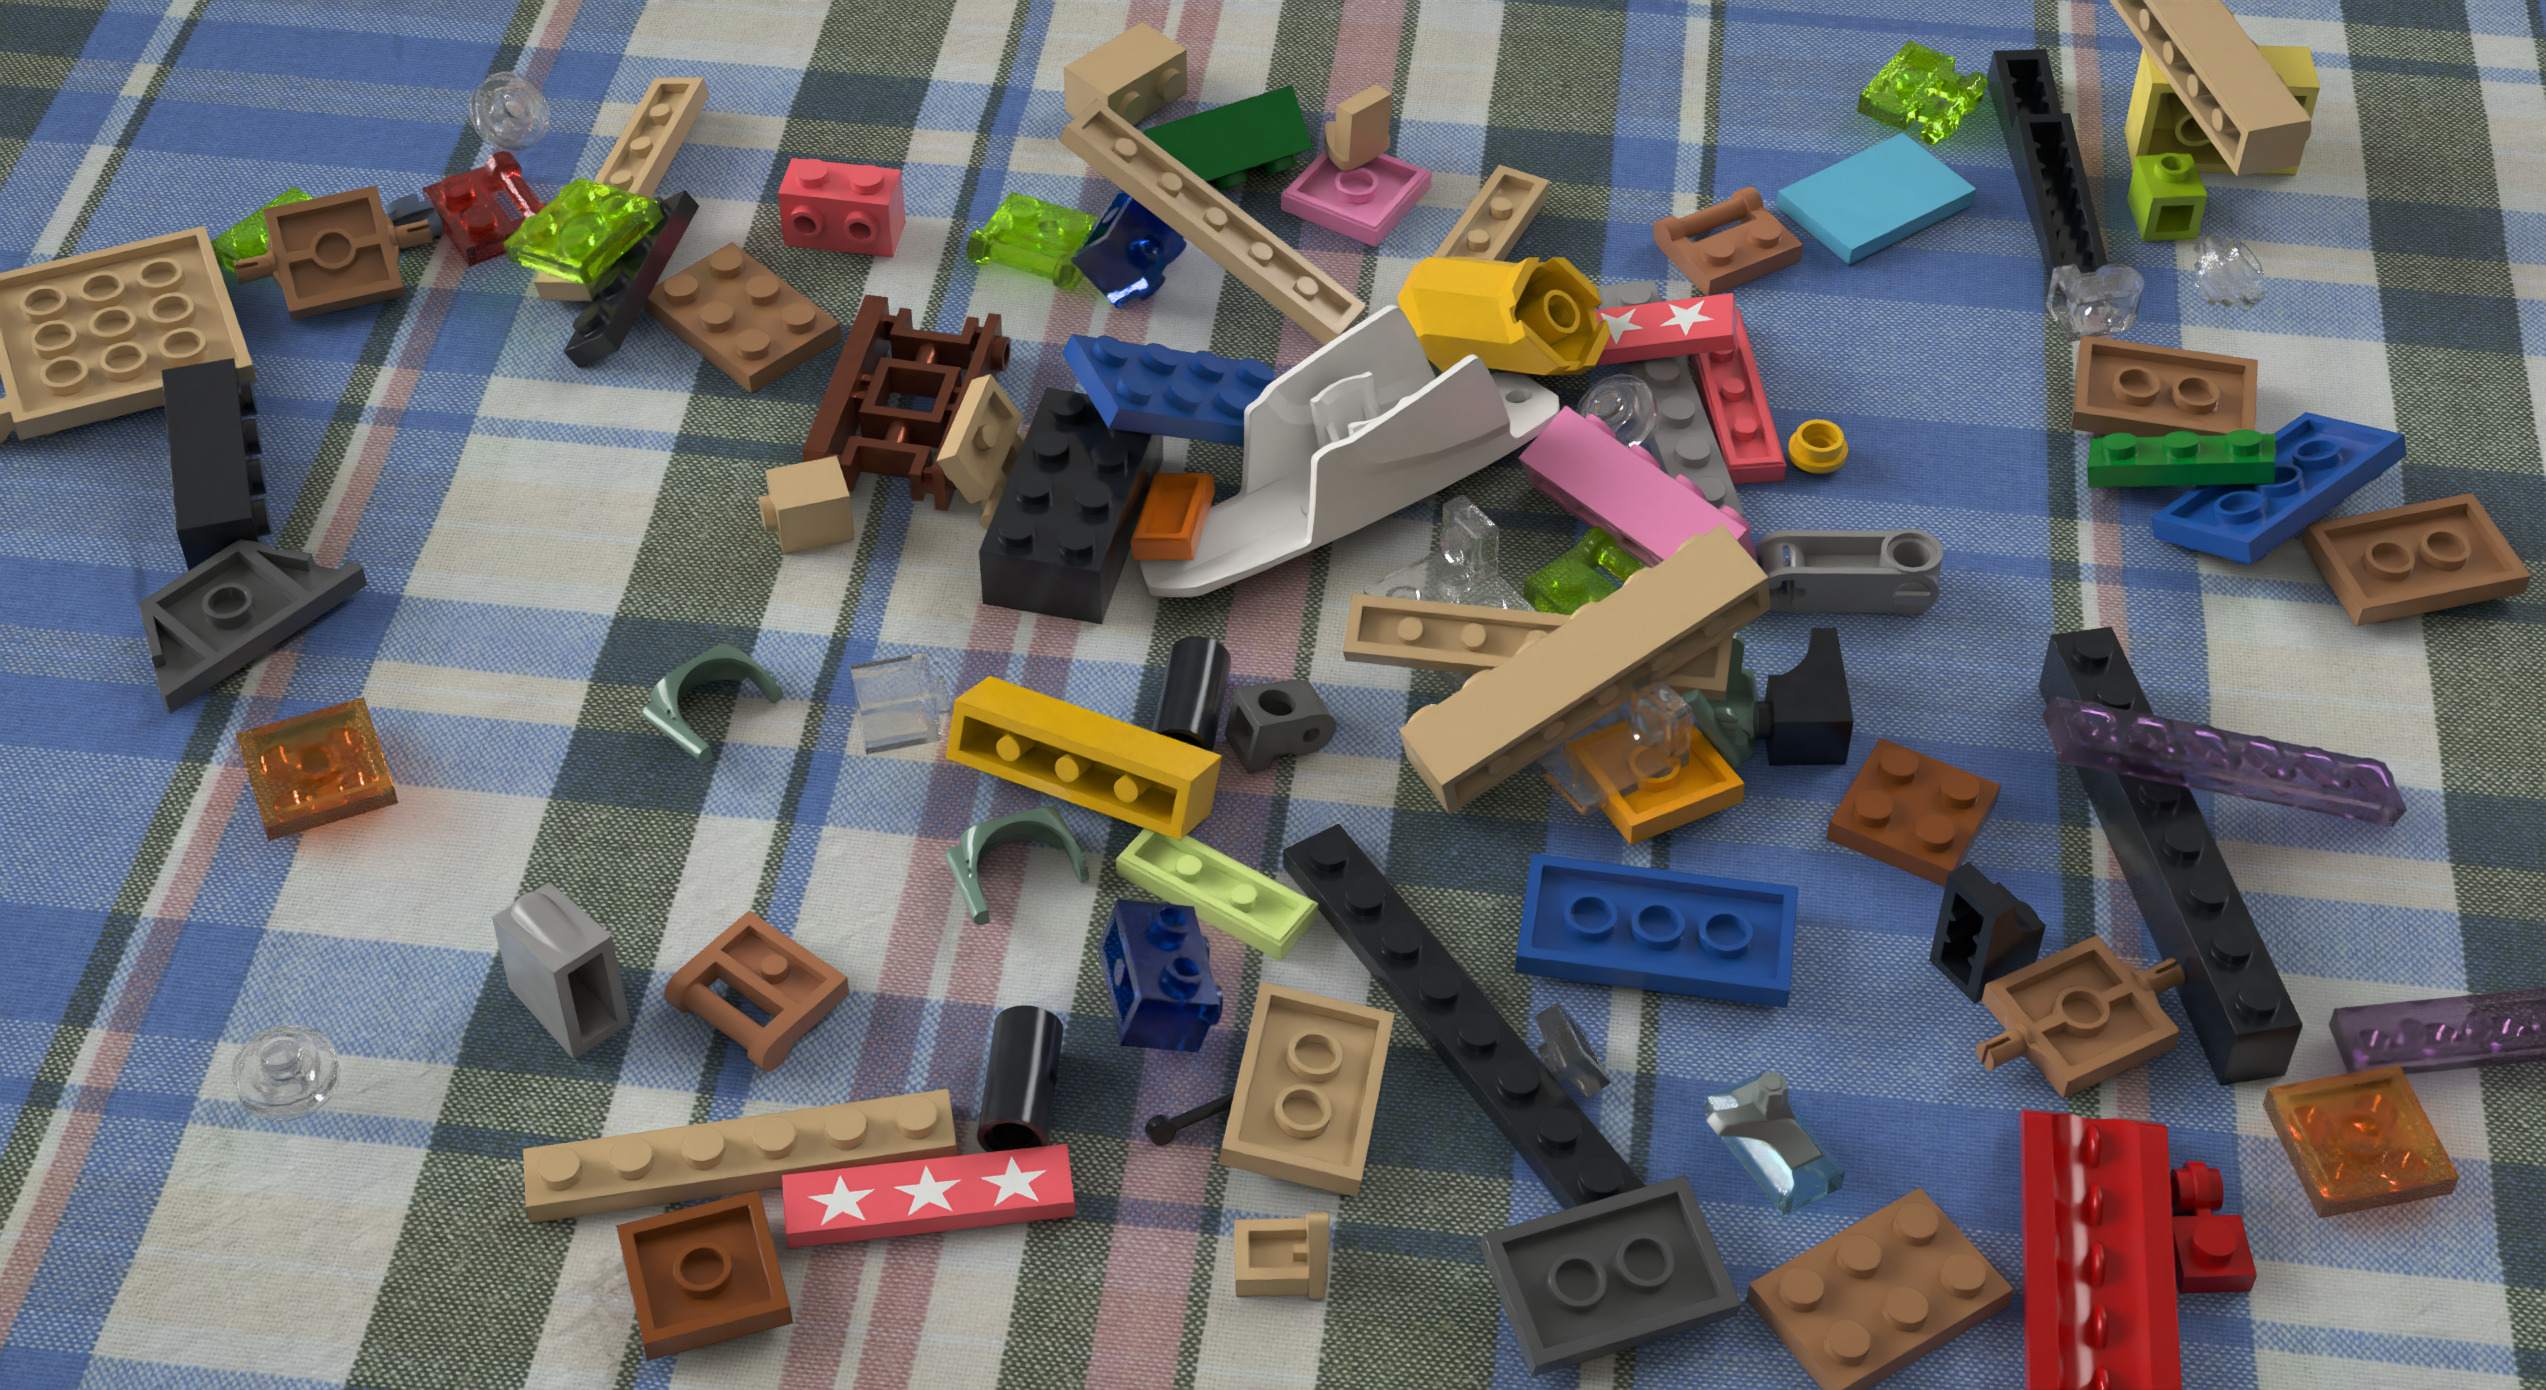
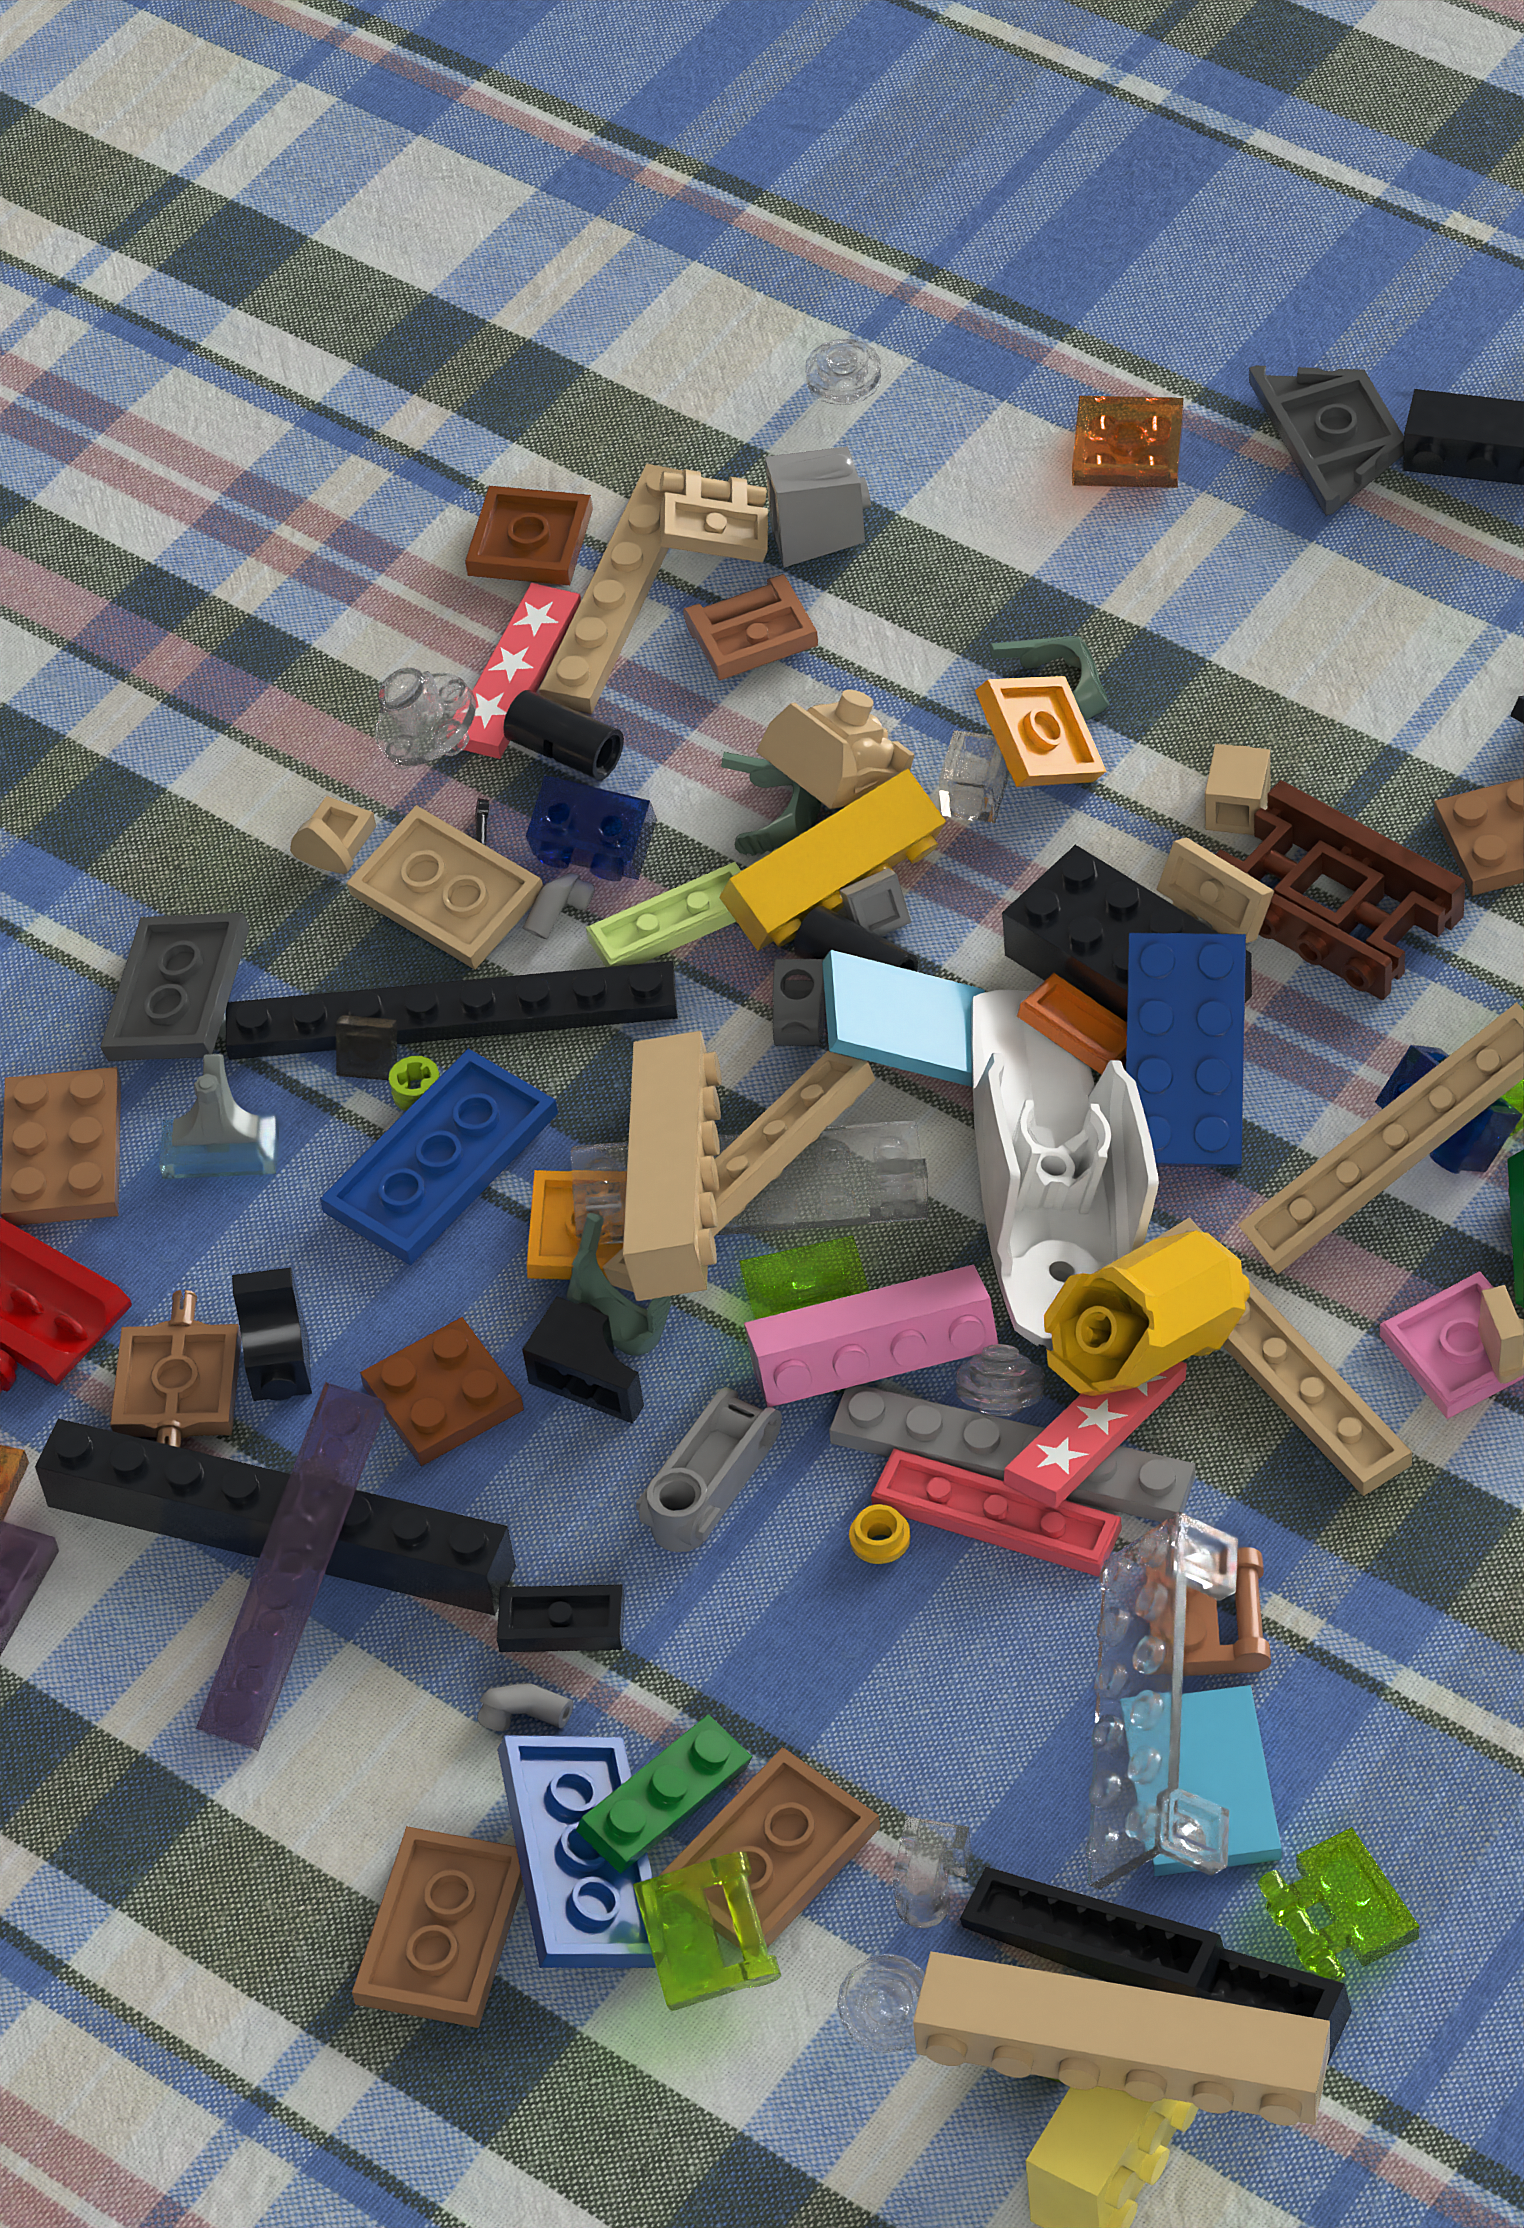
camera: 125 degrees right, 5 degrees up
none -> clear plate [375,667,476,770]
none -> lime bush [388,1056,440,1111]
none -> light grey arm [477,1682,574,1731]
none -> black plate [497,1584,625,1652]
none -> light grey arm [522,873,595,940]
none -> clear neon green plate [633,1852,781,2012]
none -> tan plate [659,469,768,563]
none -> tan brick [756,690,915,809]
none -> tile [822,950,985,1087]
none -> light grey tile [839,868,911,936]
none -> light orange plate [975,676,1107,787]
none -> clear bracket [1086,1512,1238,1890]

